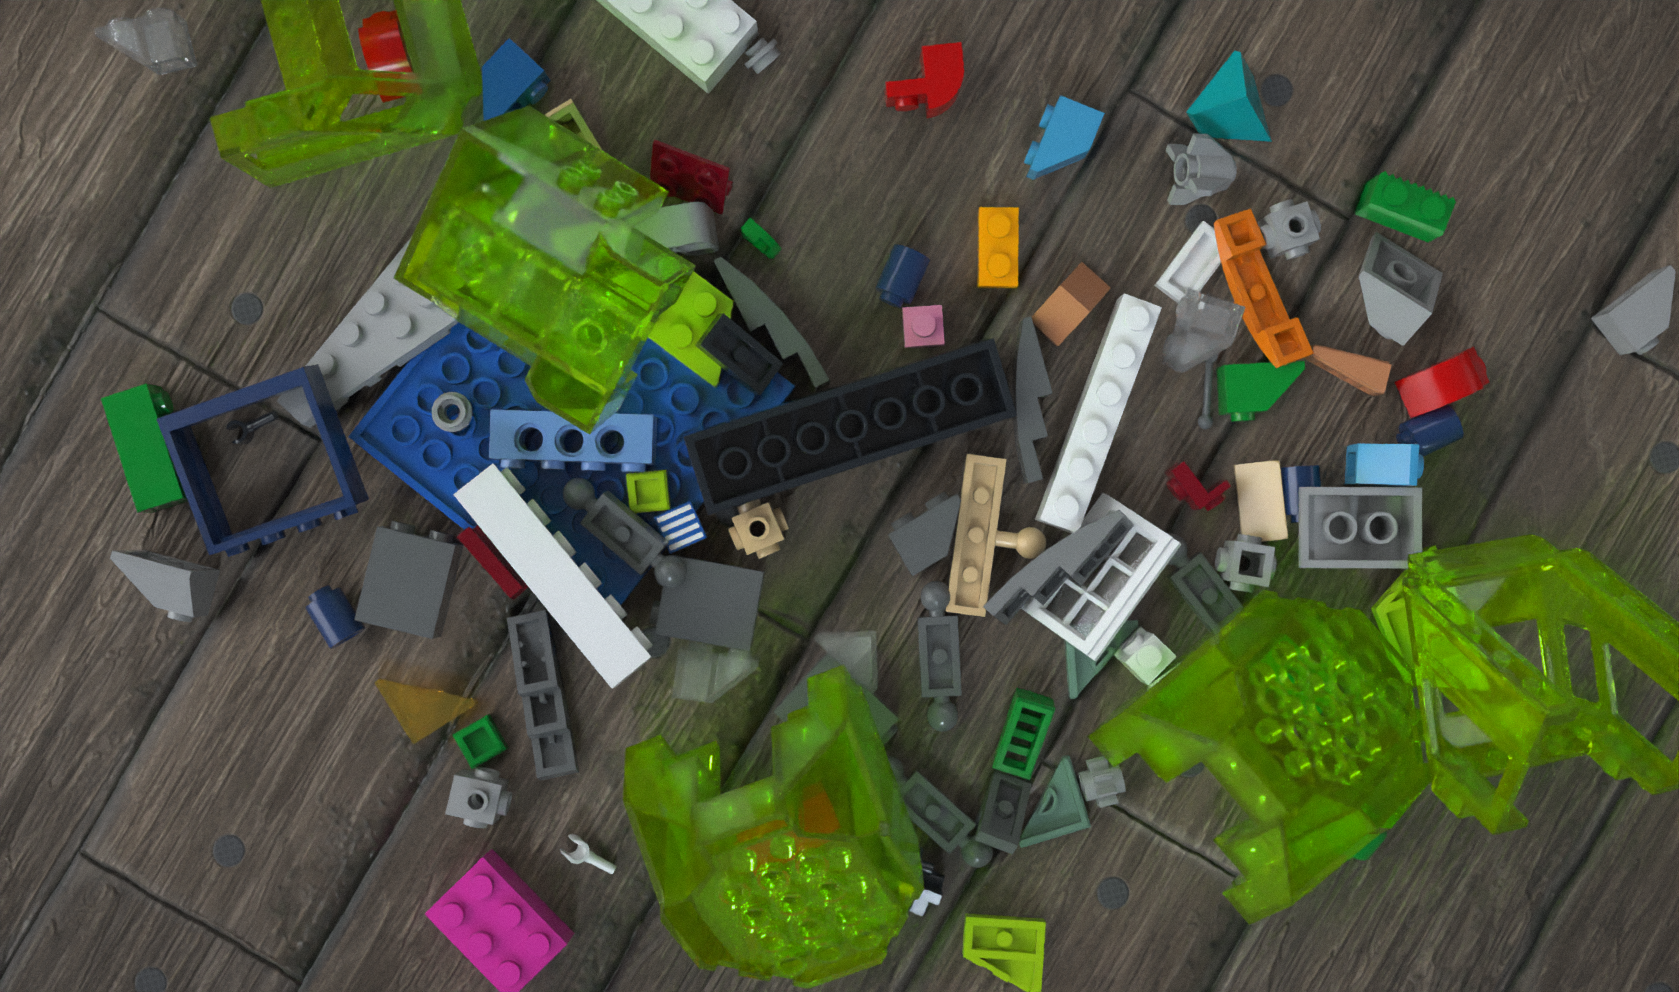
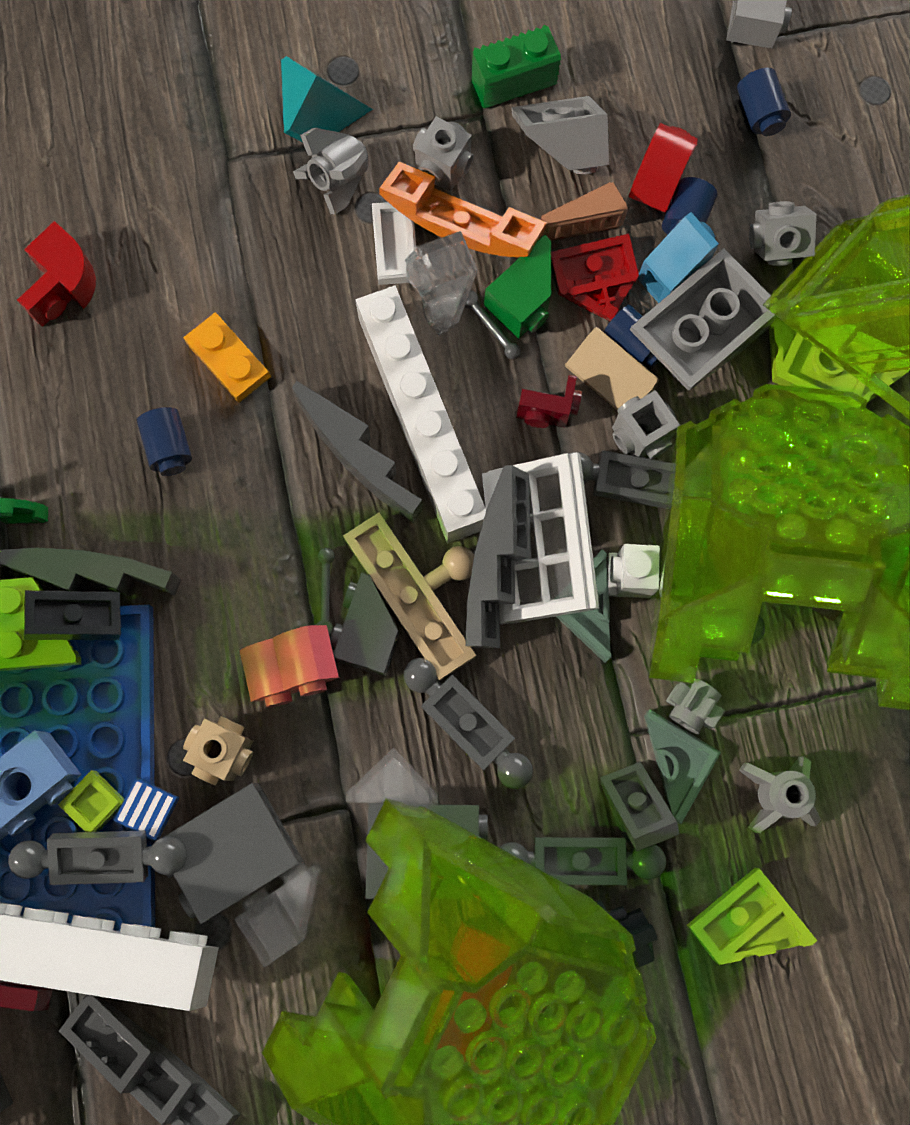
camera: 45 degrees left, 10 degrees down
black brick [682,338,1017,515] -> none
bright pink plate [902,305,945,348] -> none
green slope [992,688,1056,780] -> none
dark azure slope [1024,95,1105,180] -> none
nougat slope [1032,262,1111,347] -> none
none -> coral brick [240,625,339,708]
none -> dark grey hinge [316,548,335,636]
none -> red slope [551,233,639,321]
none -> dark blue brick [737,67,791,136]
none -> light grey brick [739,756,821,833]
none -> light grey brick [749,201,816,266]

